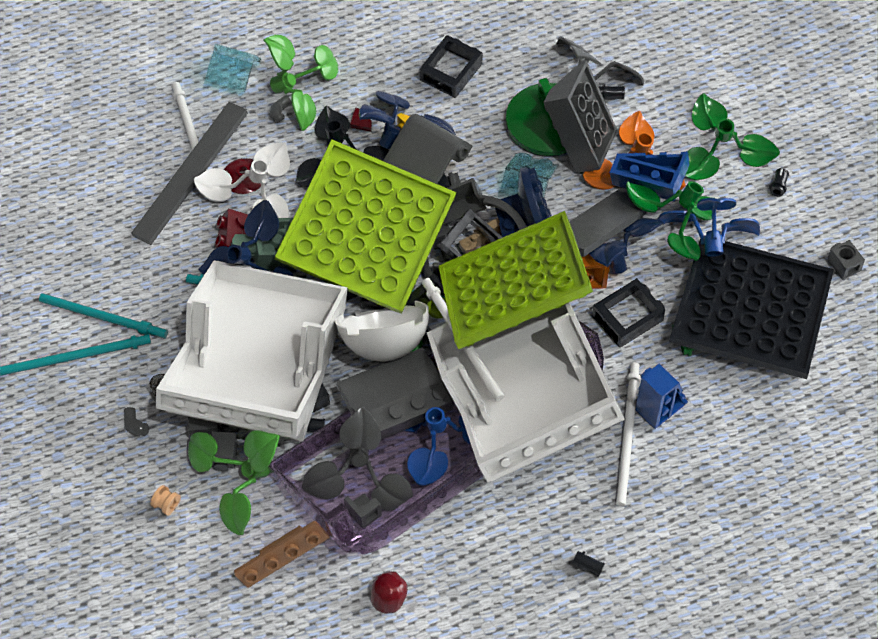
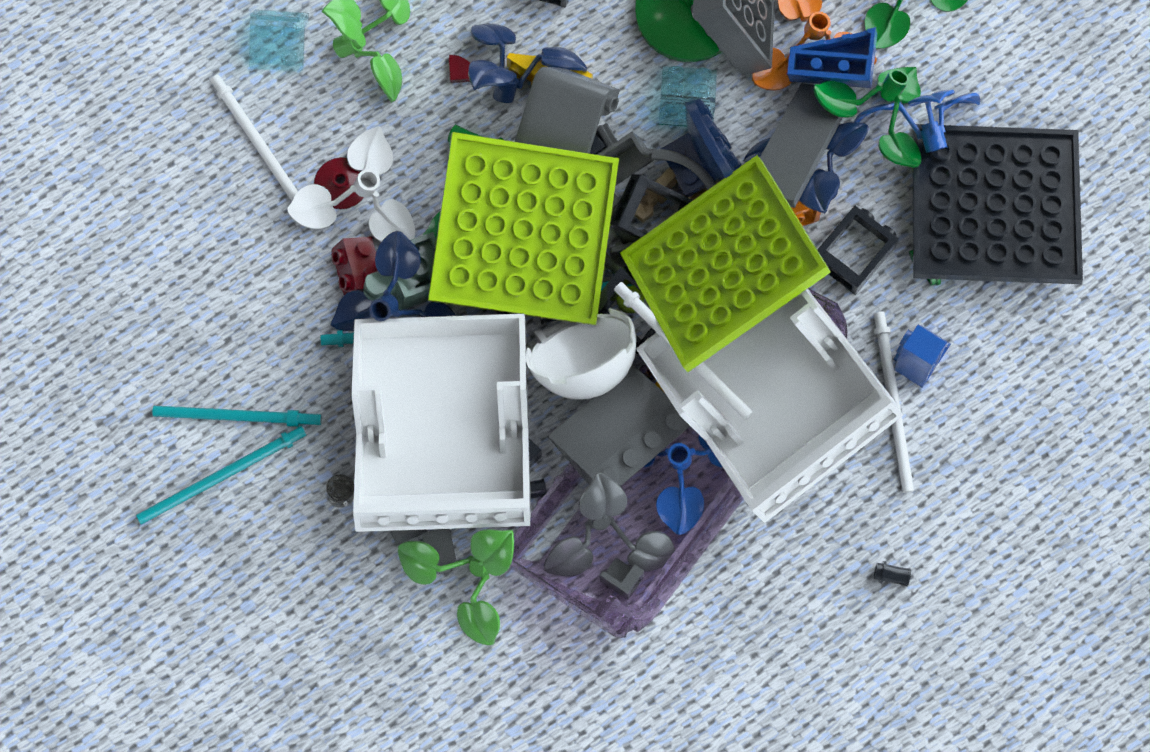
camera: 15 degrees left, 15 degrees up
dark grey arm [124,407,149,436] -> none
dark grey tile [131,102,248,245] -> none
light nougat wheel [150,485,181,516] -> none
medium nougat bracket [234,521,330,588] -> none
dark grey arm [269,95,292,123] -> none
black plant [296,106,389,187] -> none
dark red hair [370,571,408,614] -> none
black pin [769,168,789,197] -> none
dark grey brick [827,240,865,280] -> none

